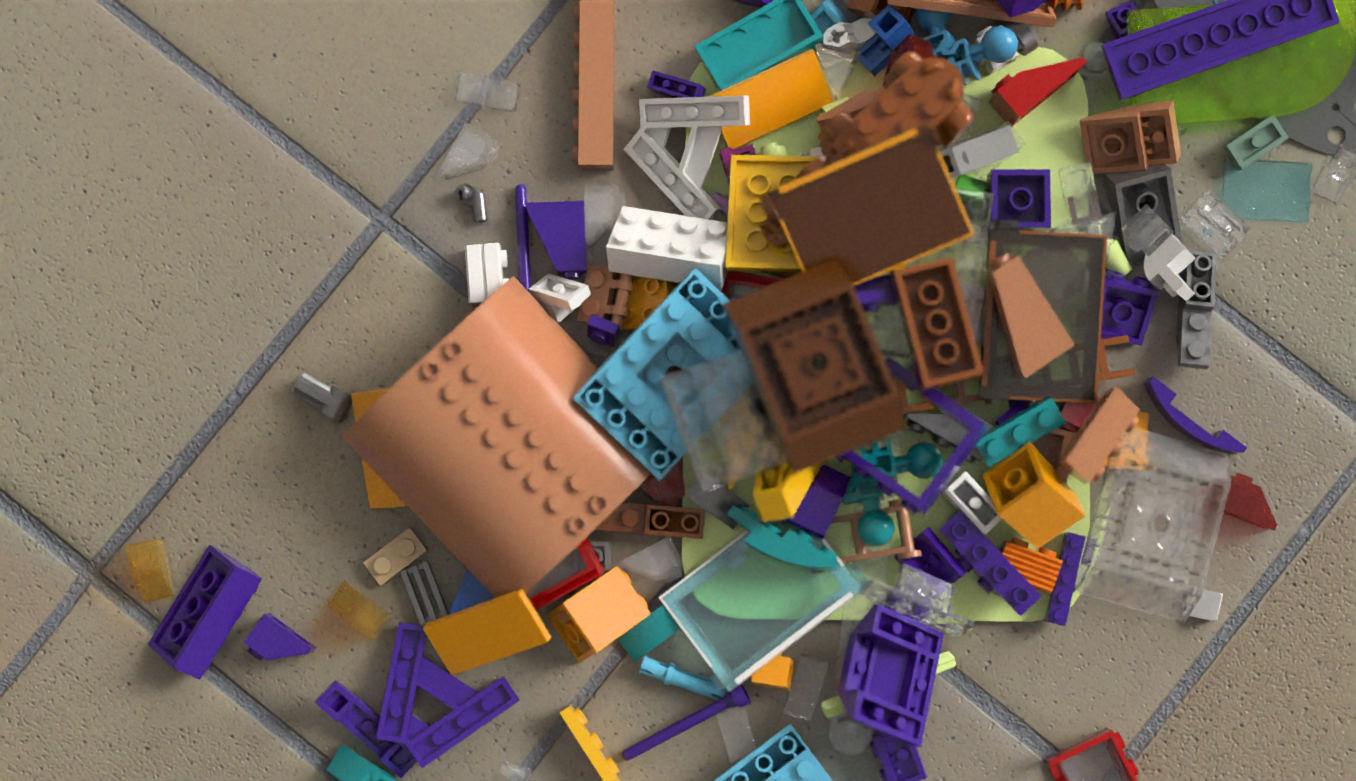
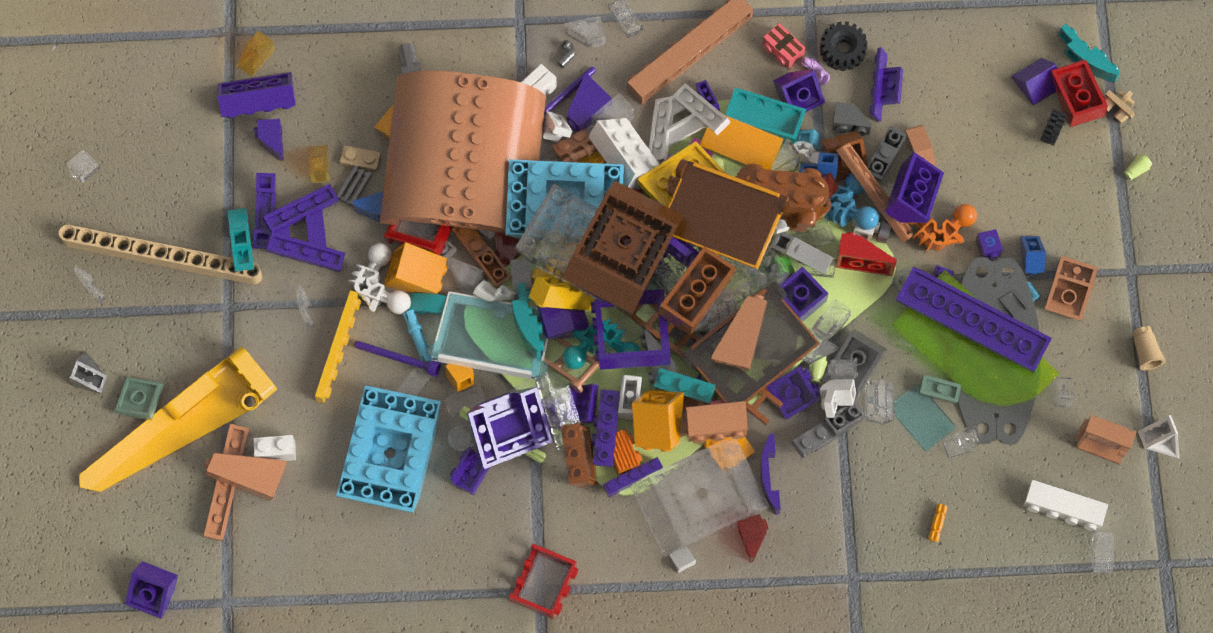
camera: 50 degrees right, 15 degrees down
light orange tile [422,589,551,675] -> none
dark purple plate [587,315,619,347] -> none
nougat slope [1080,100,1181,174] -> none
none -> white piece [348,243,411,314]
none -> white slope [473,280,516,302]
none -> dark orange window [560,423,598,488]

